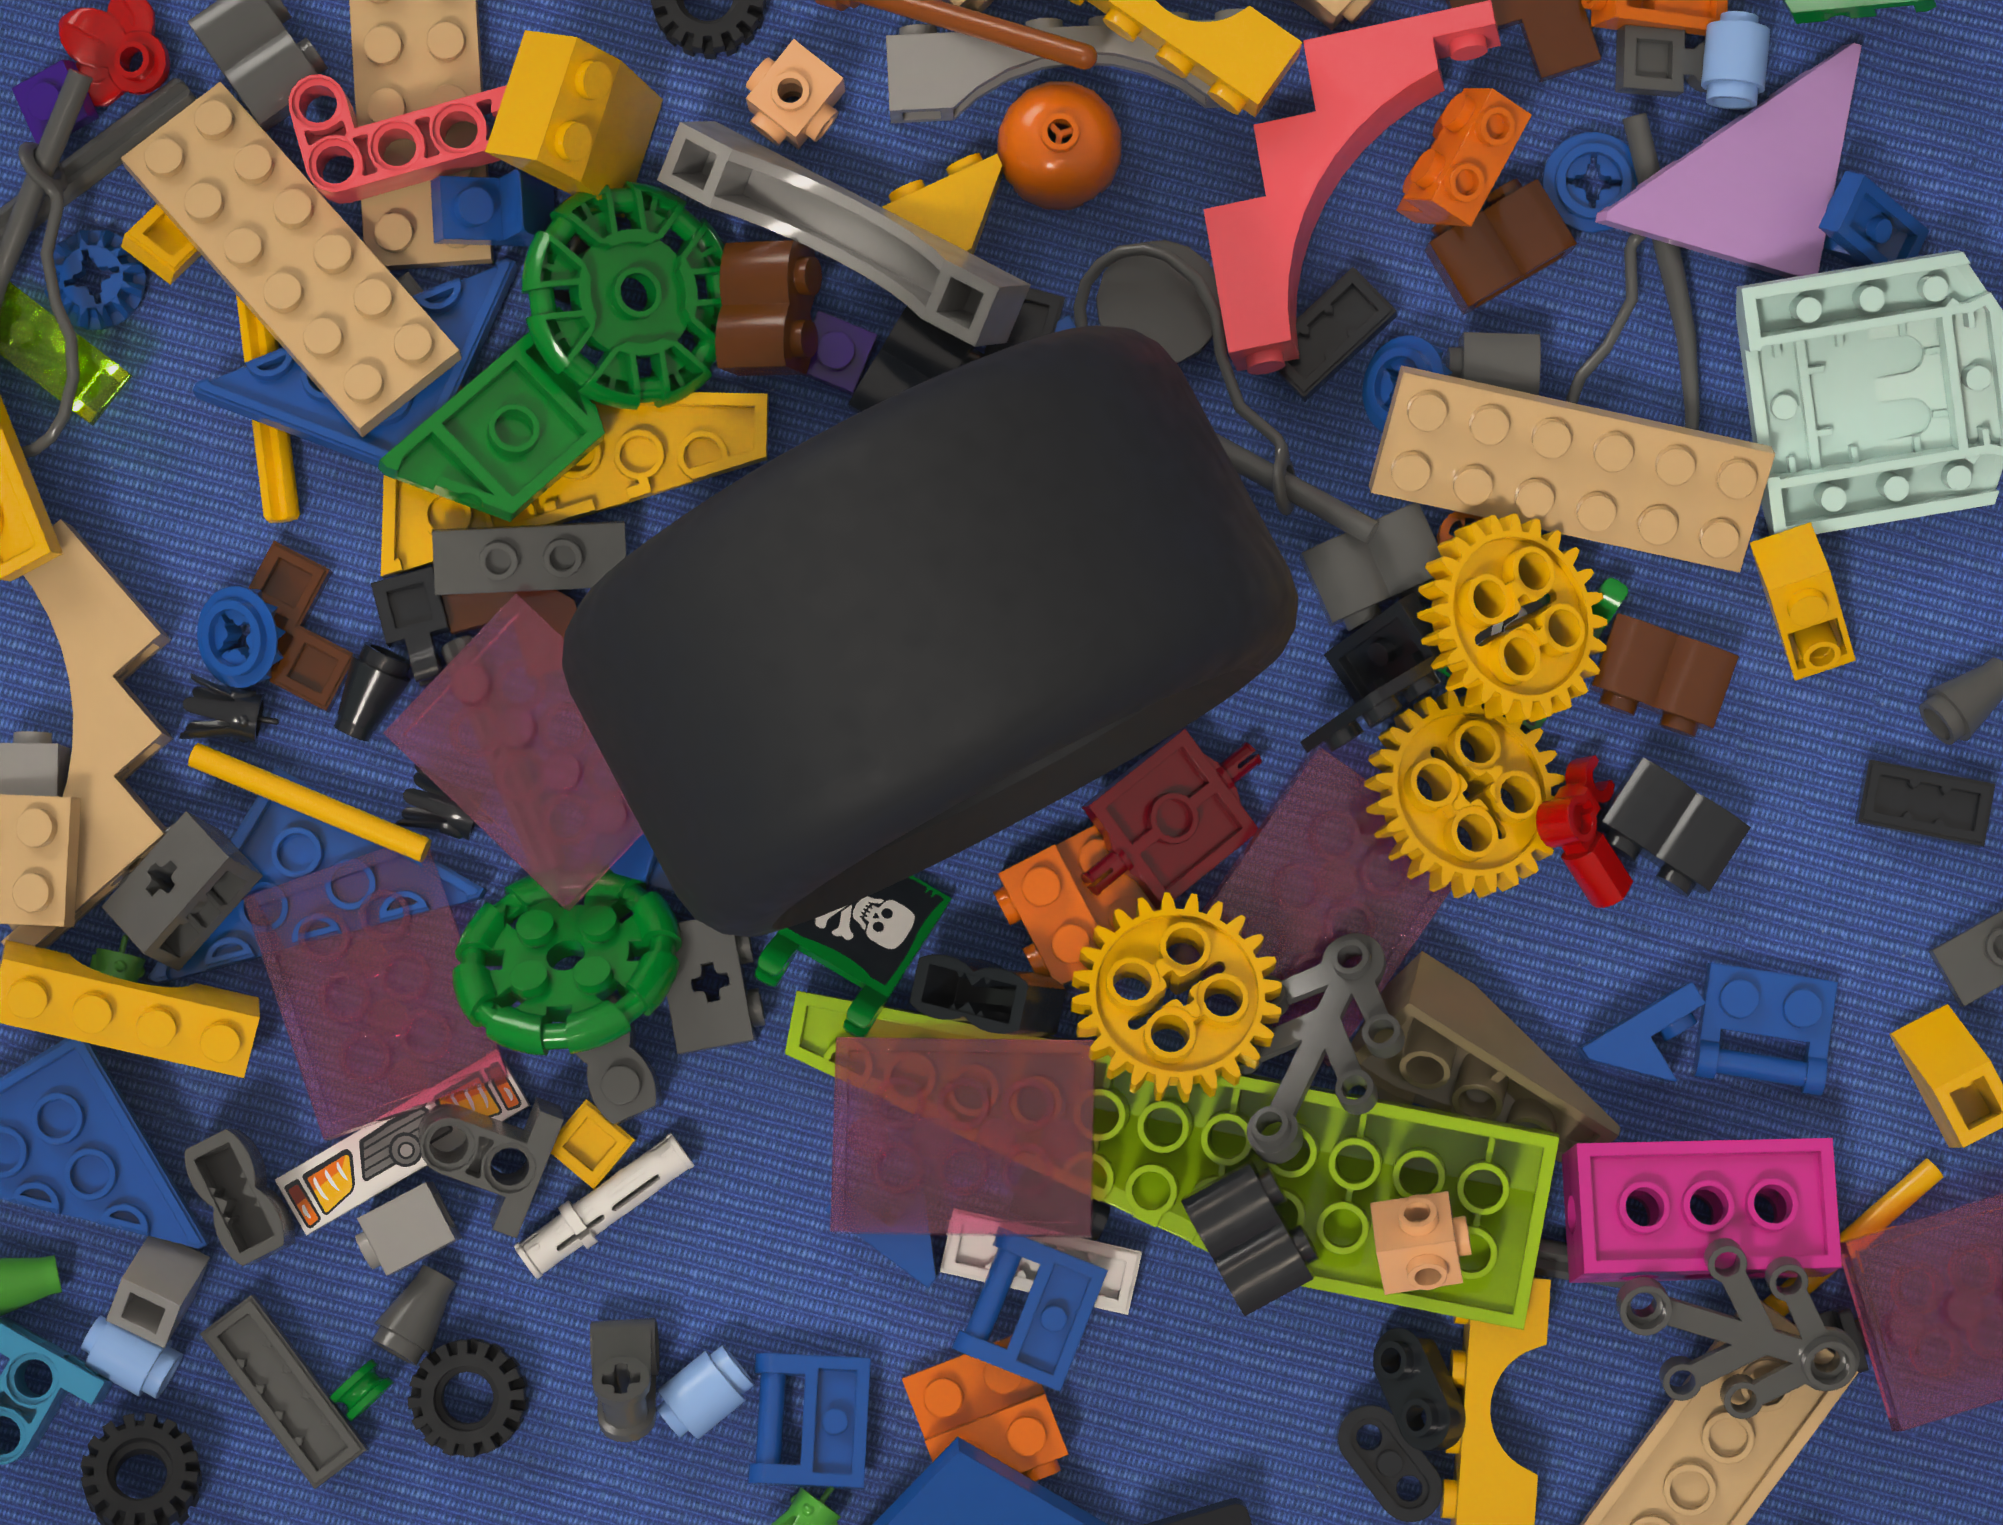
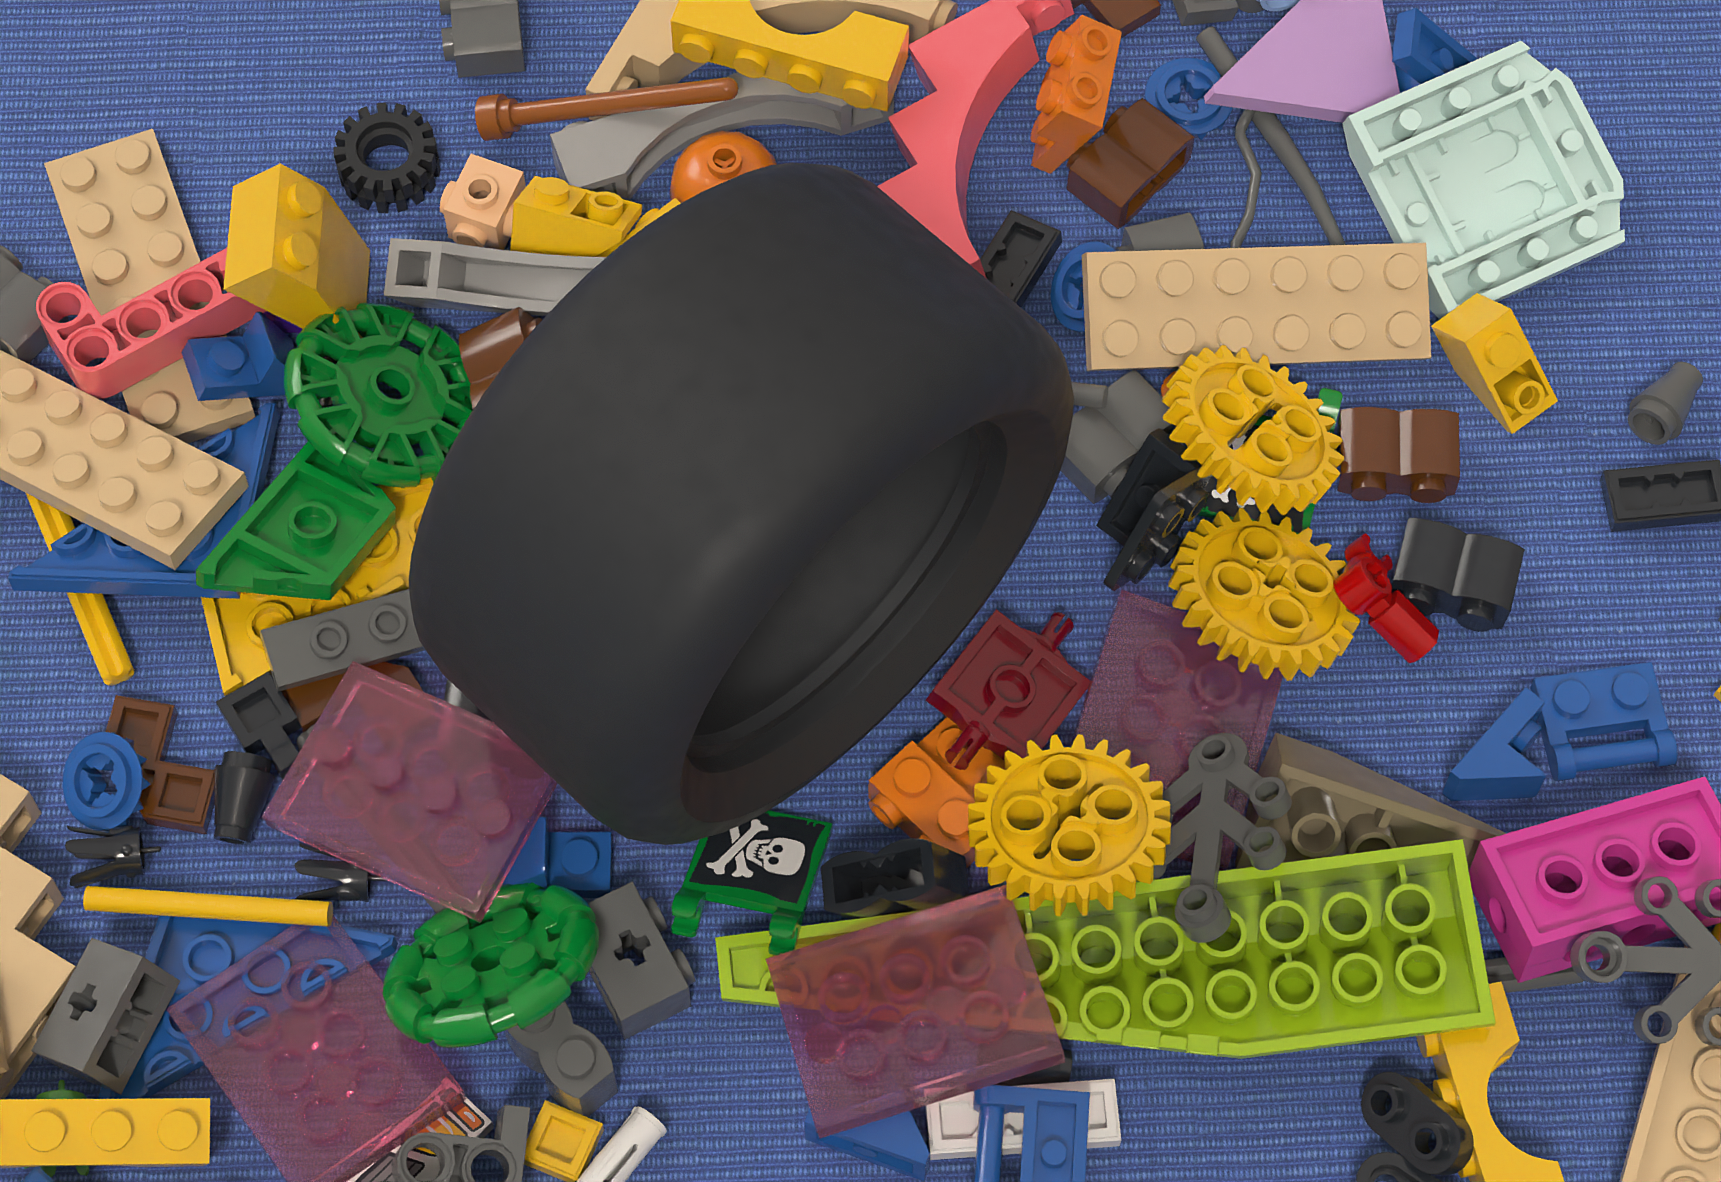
camera: 20 degrees left, 20 degrees down
black brick [1181,1160,1319,1316] -> none
light nougat brick [1370,1191,1472,1295] -> none
none -> yellow slope [510,176,642,257]

